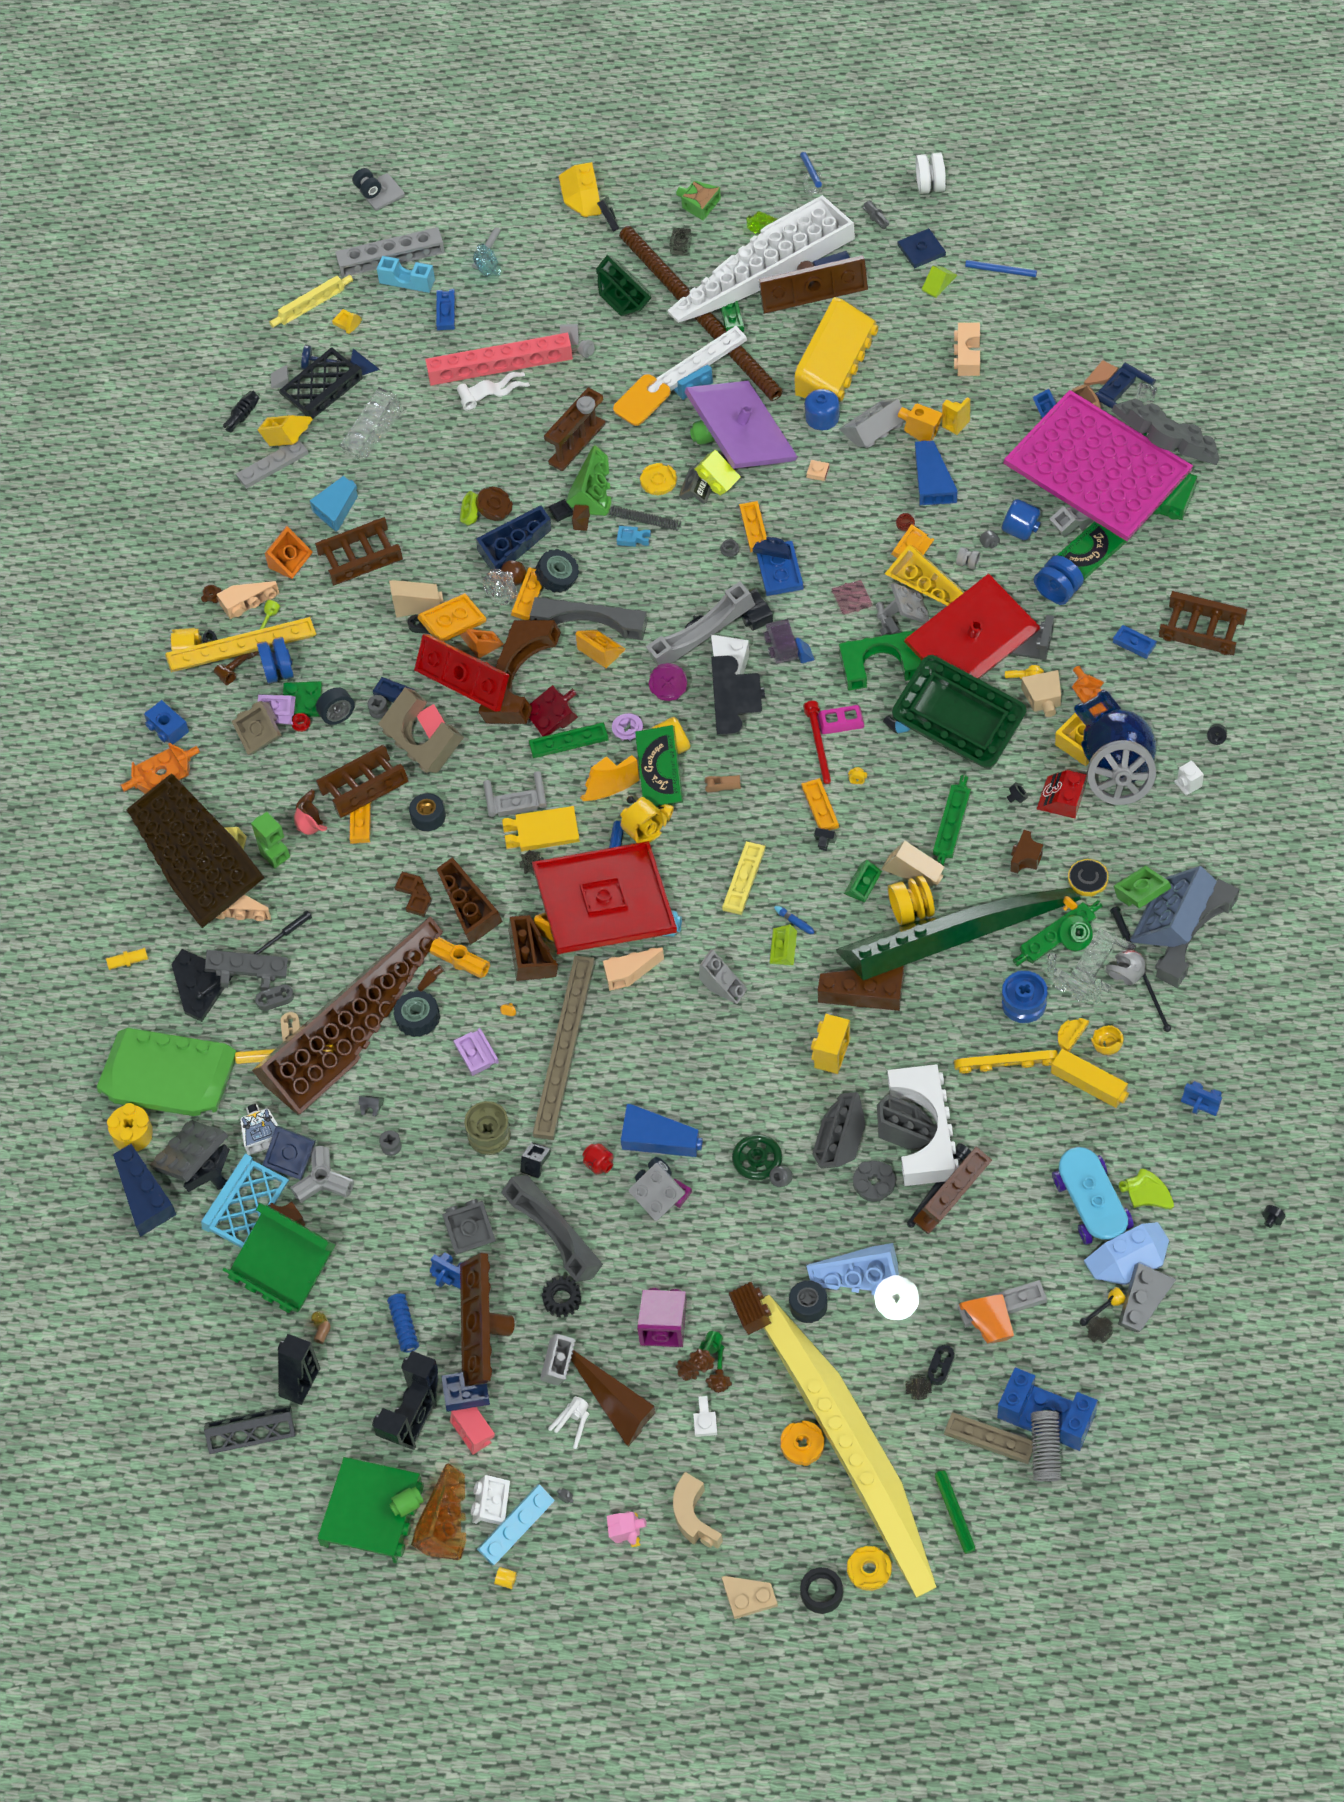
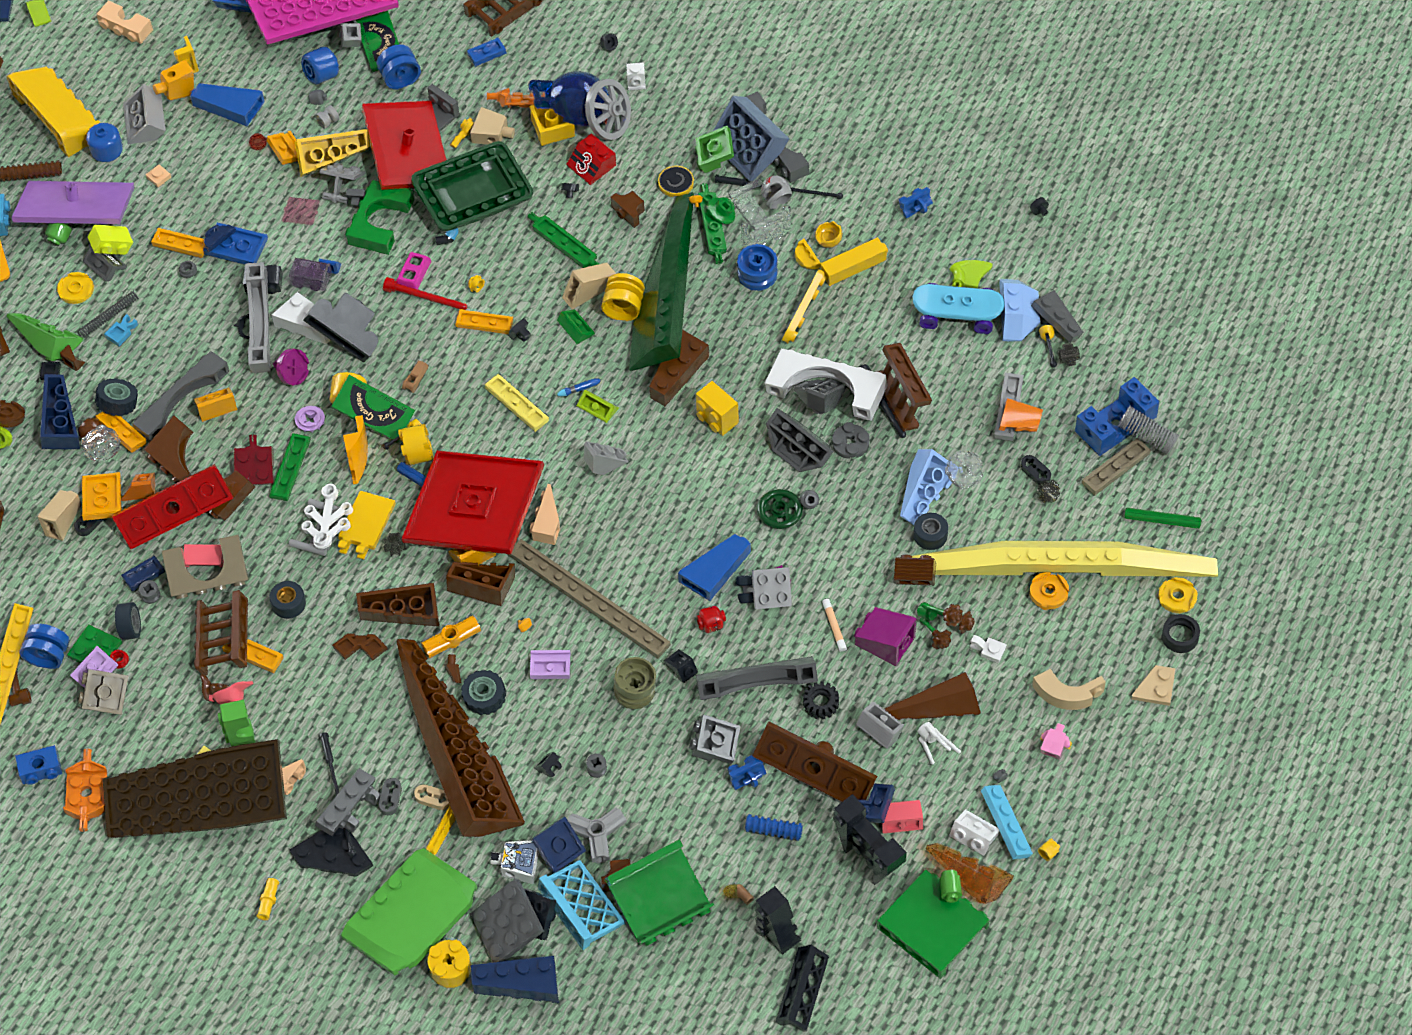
camera: 65 degrees left, 0 degrees up
none -> white plant [301,484,353,549]
none -> light nougat bar [822,599,847,652]

